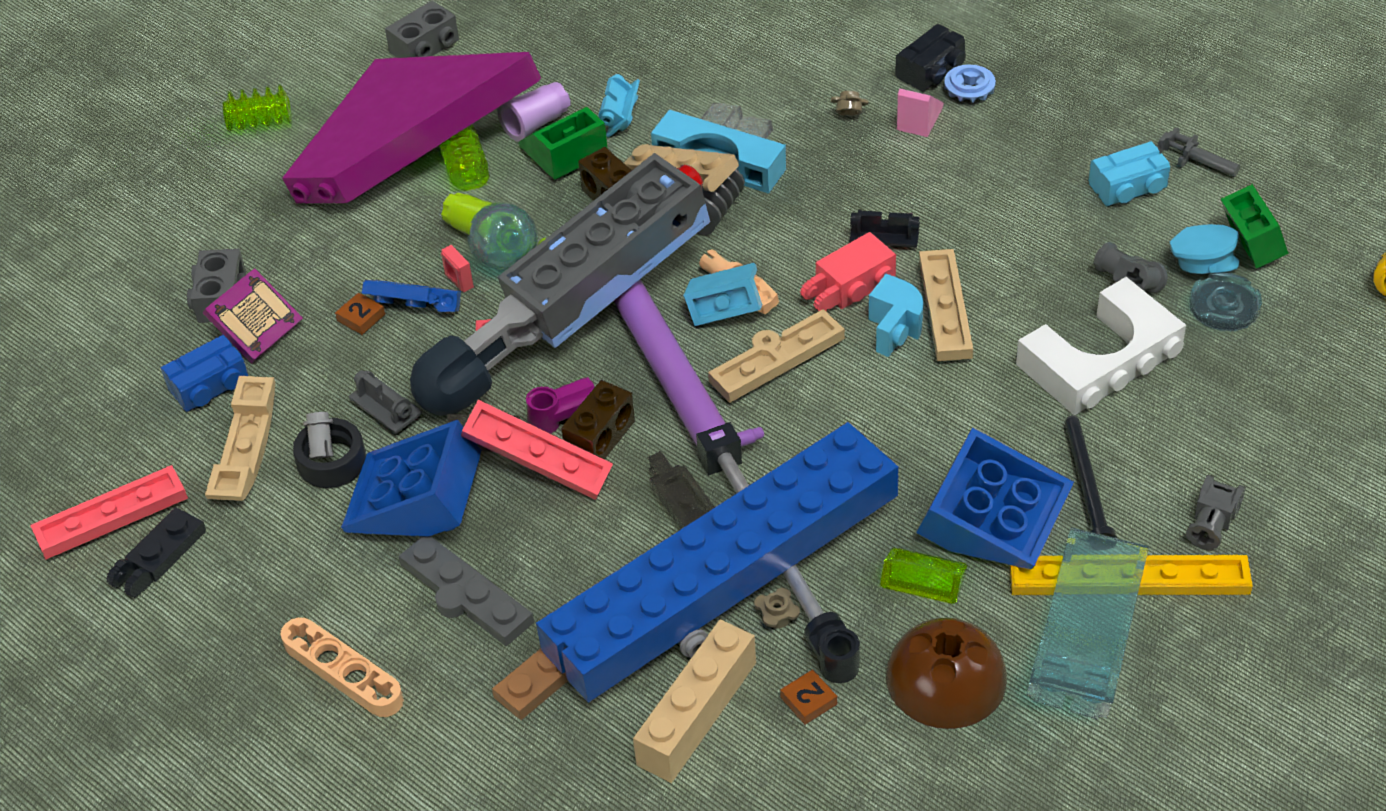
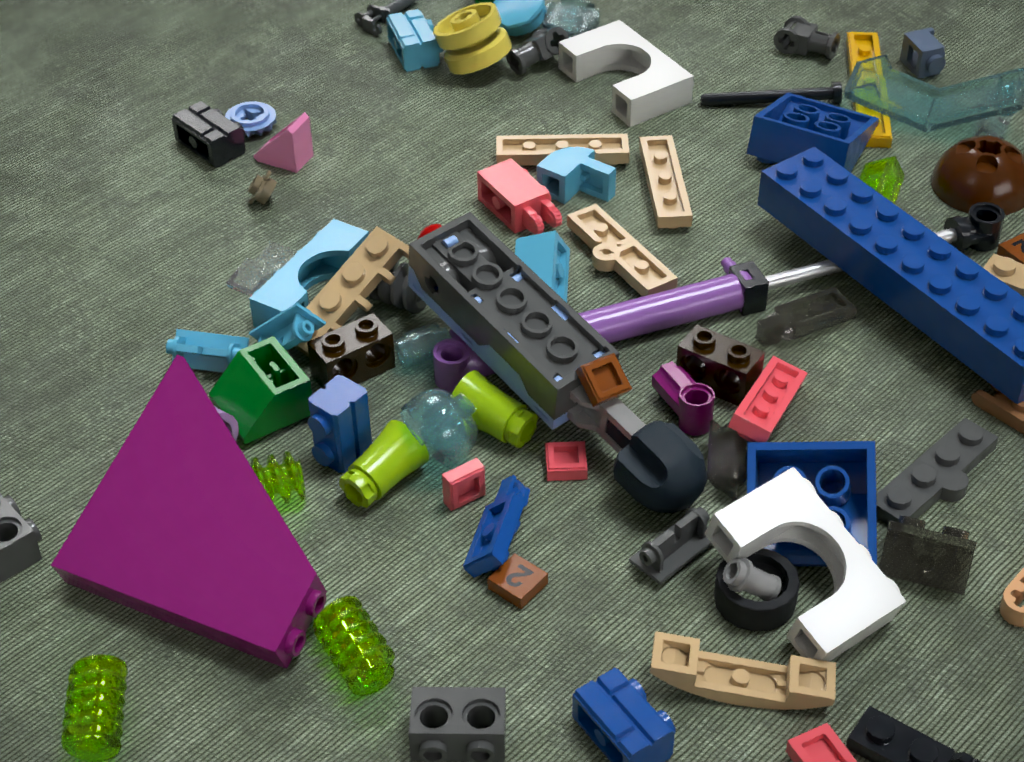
camera: 90 degrees left, 5 degrees down
tile [203,268,303,364] -> none
black hinge [849,209,920,248] -> none
none -> medium azure hinge [249,303,326,350]
none -> blue brick [308,375,372,473]
none -> clear neon green piece [313,596,395,696]
none -> light yellow wheel [433,2,512,75]
none -> dark orange tile [576,353,632,407]
none -> tan plate [639,135,693,229]
none -> white arch [705,467,906,661]
none -> clear smoke bracket [879,515,977,596]
none -> sand blue brick [900,27,946,79]

